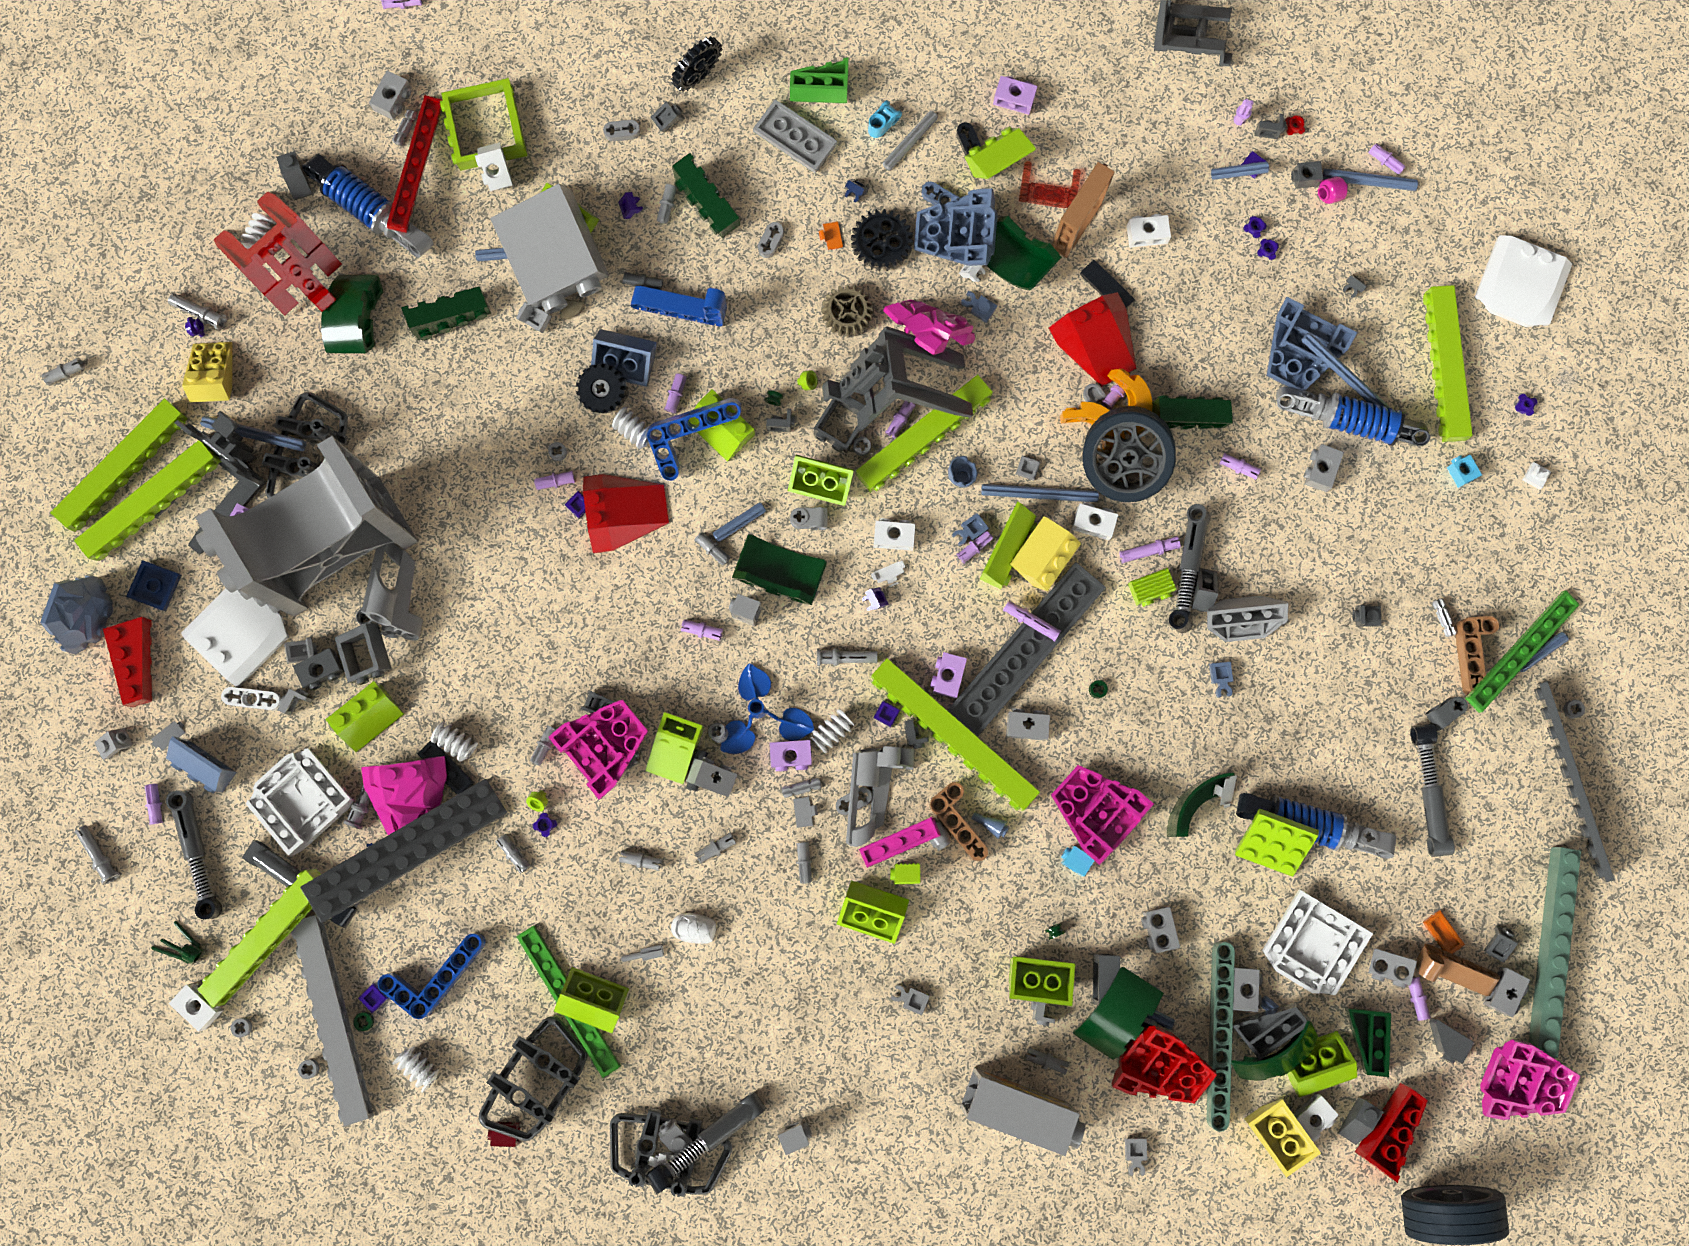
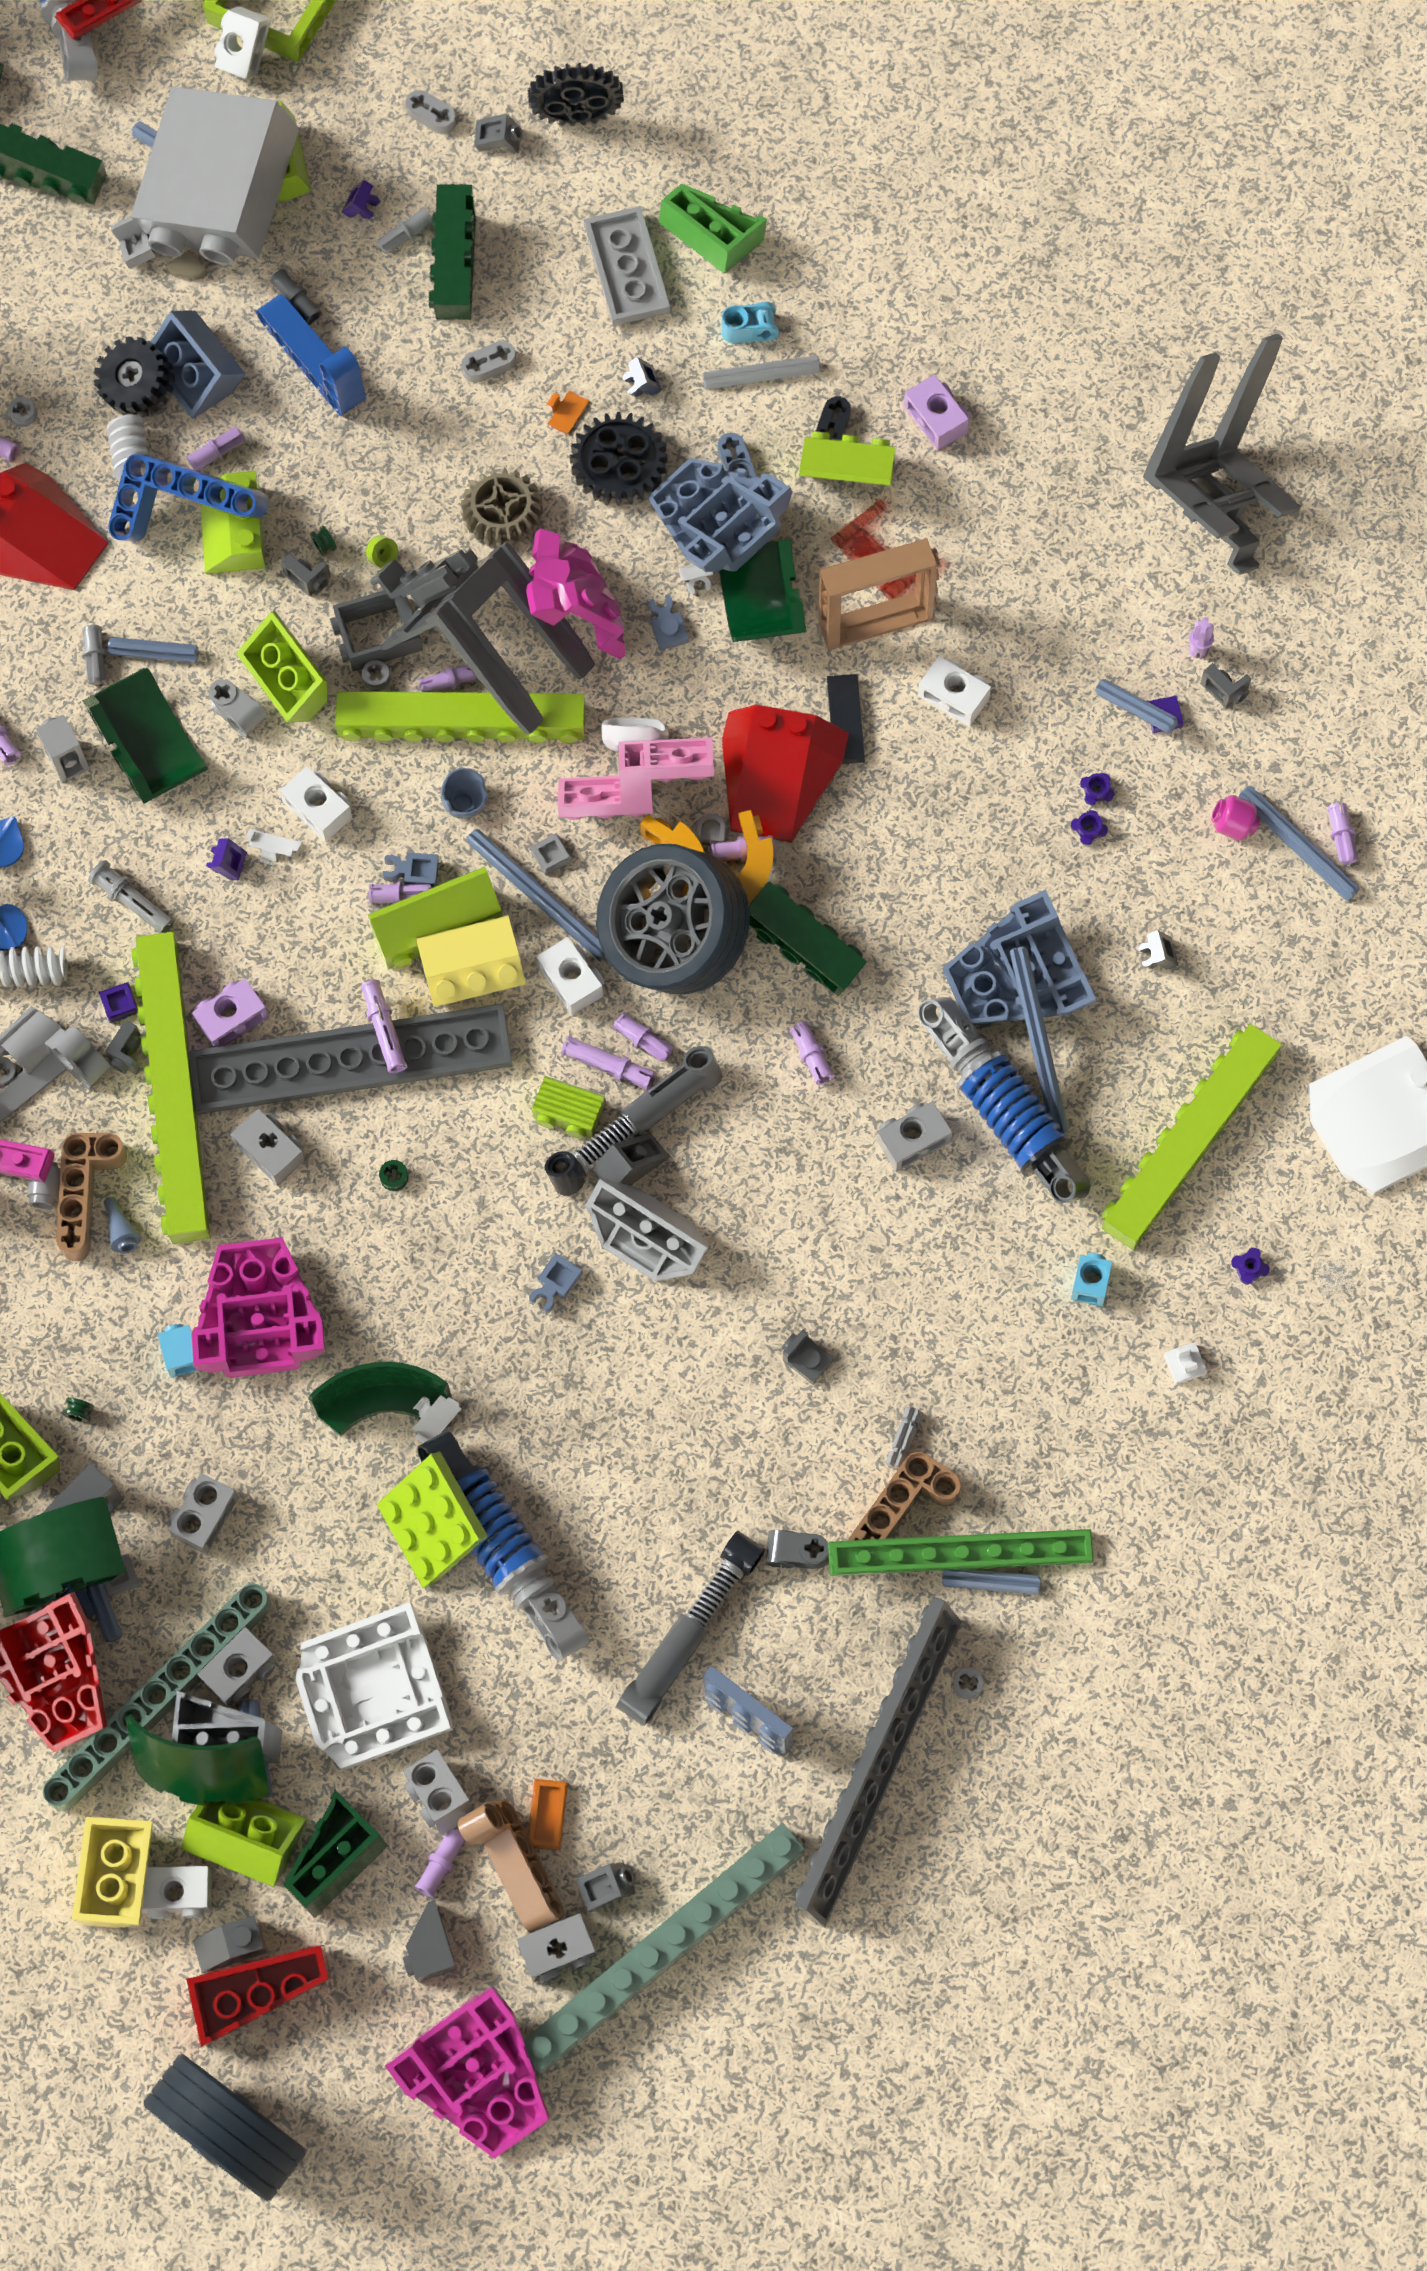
camera: 45 degrees right, 10 degrees down
red plate [1285,115,1305,135] -> none
dark grey brick [1291,161,1323,189] -> none
none -> bright pink bracket [558,737,714,820]
none -> white piece [602,718,669,752]
none -> lavender axle [613,1012,673,1062]
none -> sand blue plate [703,1665,793,1756]

